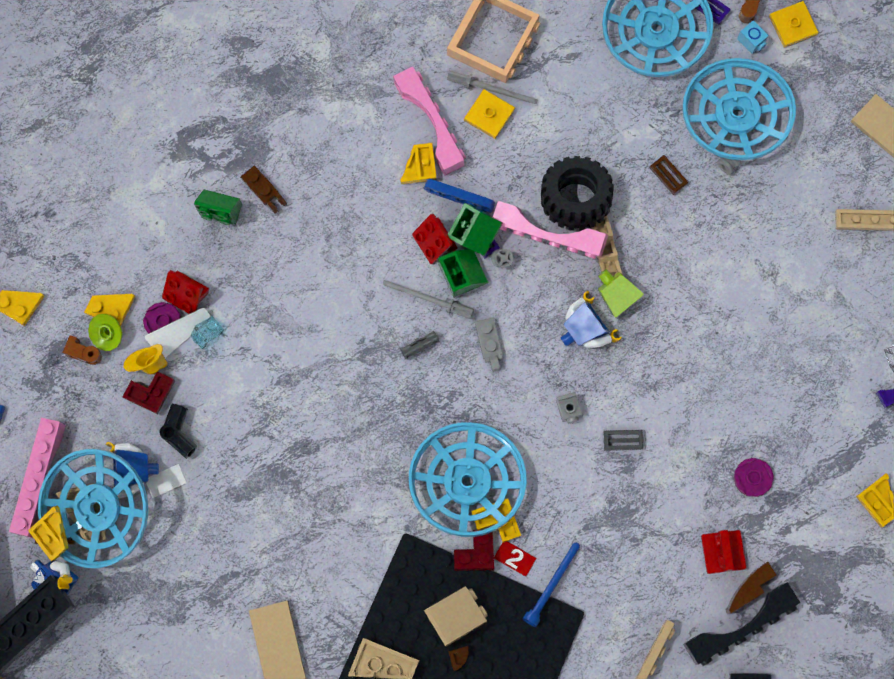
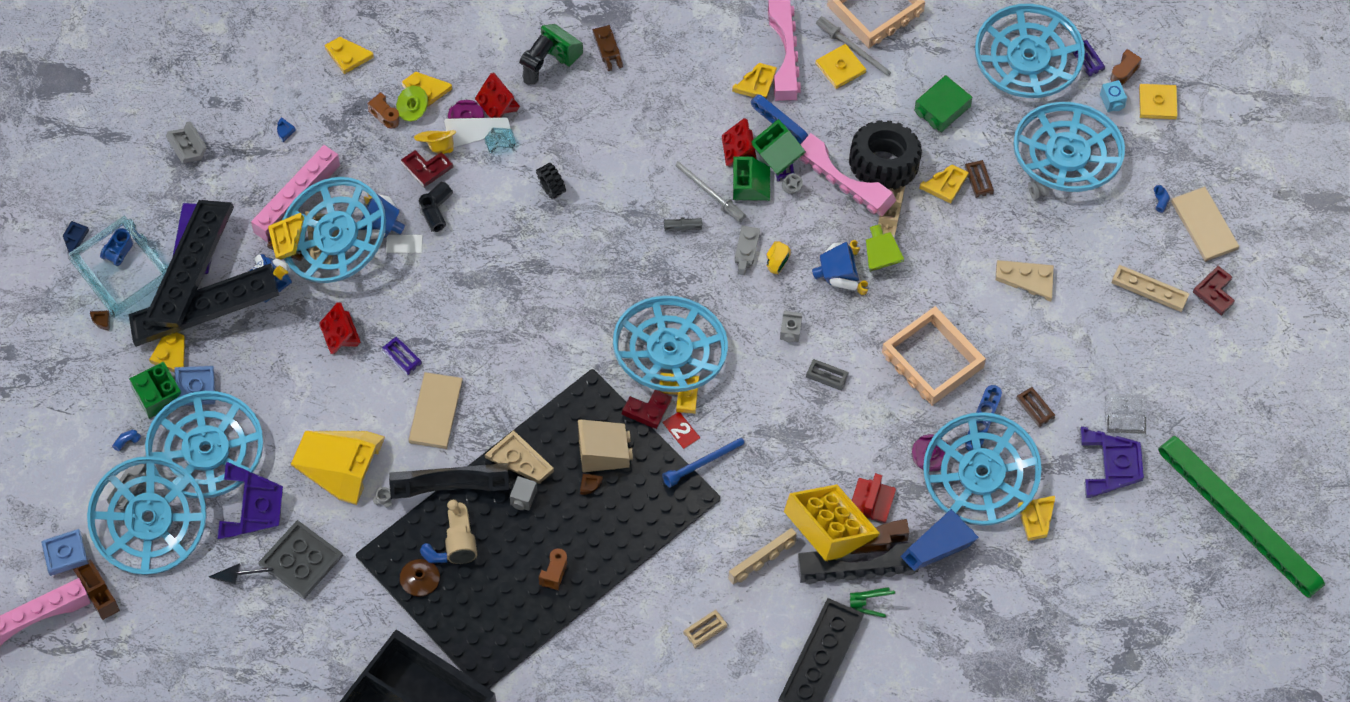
camera: 20 degrees right, 15 degrees down
none -> red bracket [319,302,361,354]
none -> dark purple tile [382,336,422,376]
none -> black piece [519,35,554,85]
none -> black tyre [536,162,566,199]
none -> yellow rock [766,241,791,274]
none -> yellow slope [784,484,880,561]
none -> green plant [850,587,895,618]
none -> light nougat window [882,306,986,406]
none -> blue slope [900,509,979,571]
none -> green brick [914,75,973,133]
none -> yellow wing [919,164,969,204]
none -> medium azure dish [923,412,1042,526]
none -> blue beam [965,385,1002,451]
none -> tan wing [995,260,1054,302]
none -> reddish brown tile [1016,387,1055,427]
none -> blue arm [1154,185,1170,213]

